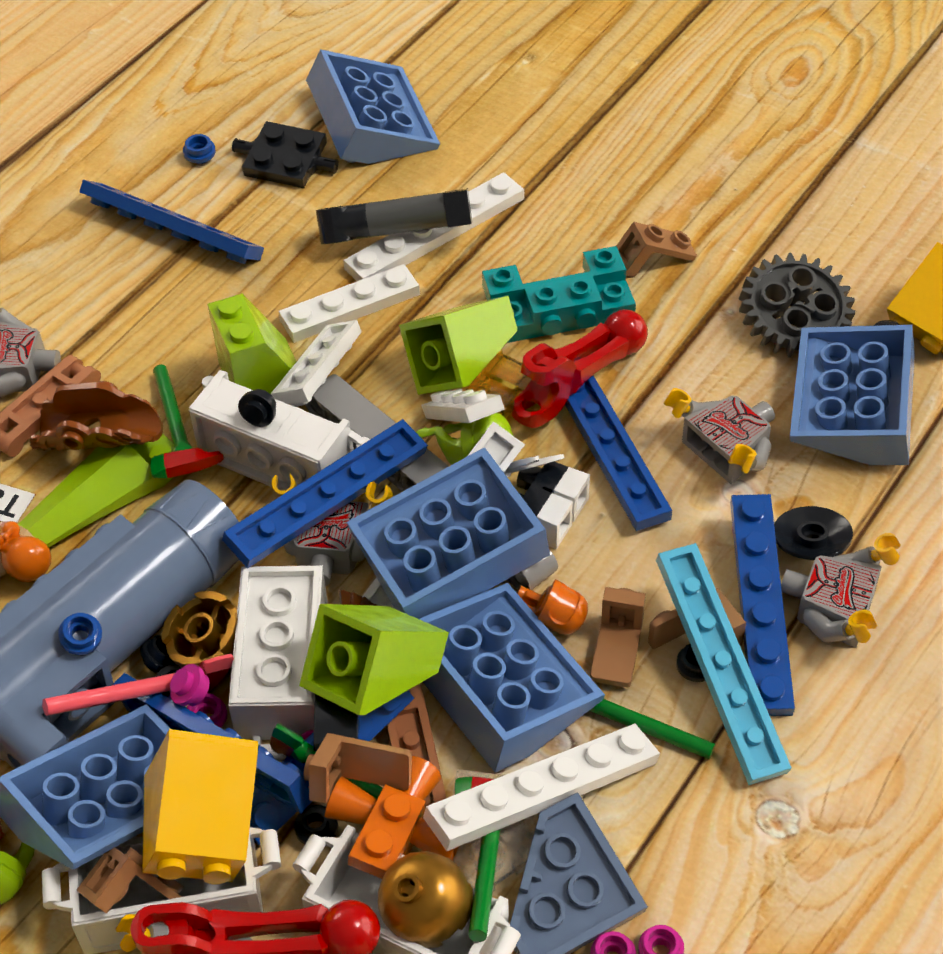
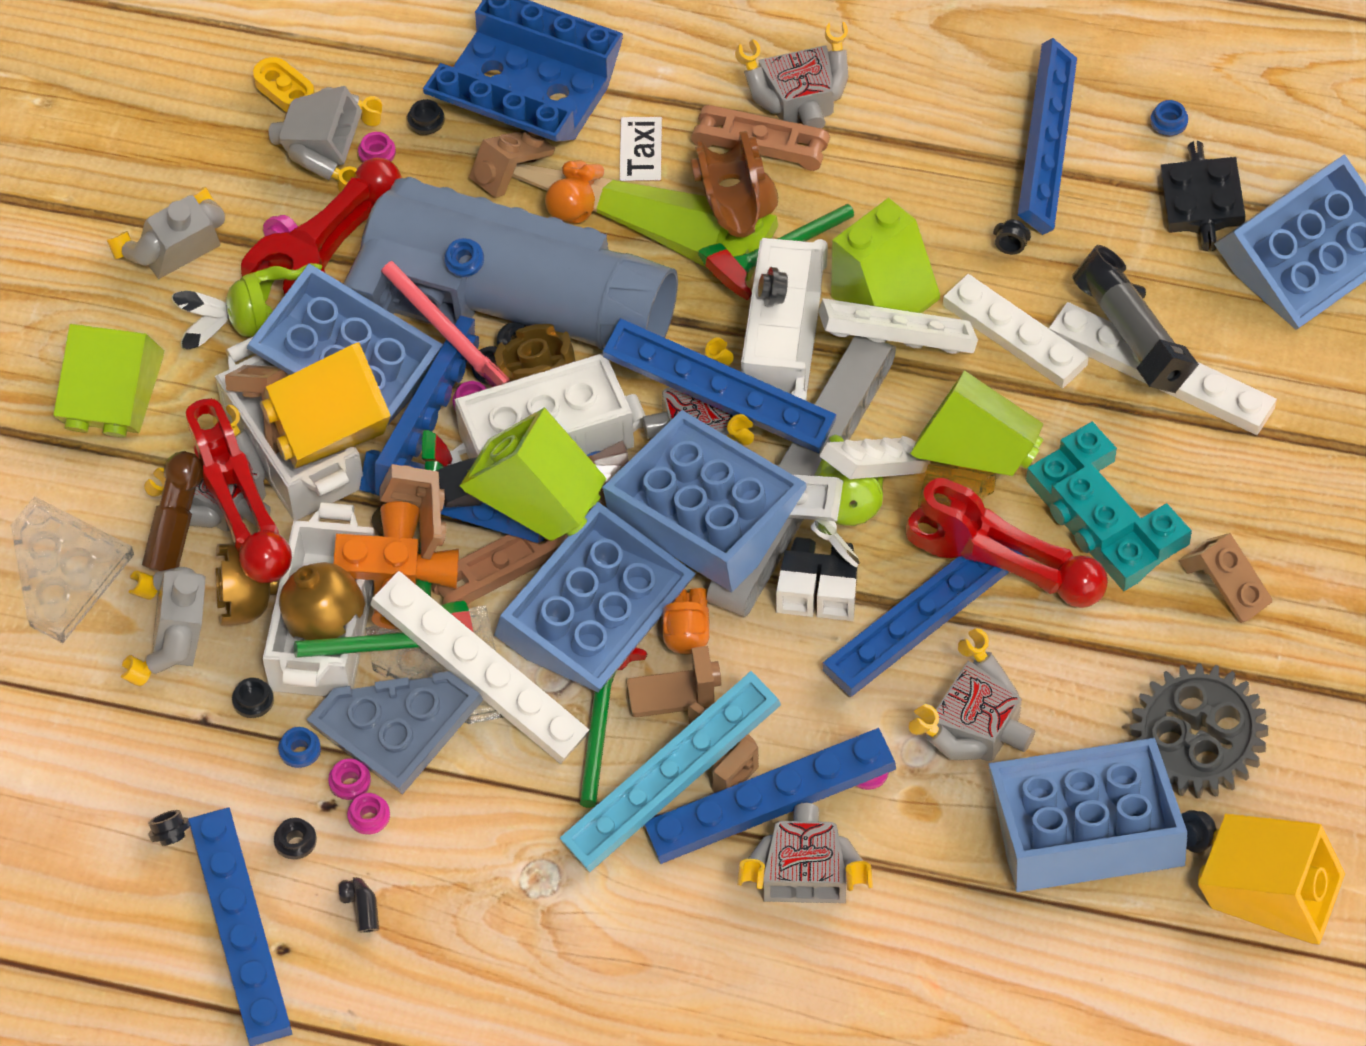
camera: 70 degrees right, 5 degrees up
dark pink plate [170,664,210,706] -> none
black dish [774,506,853,560] -> none
none -> black plate [993,219,1031,255]

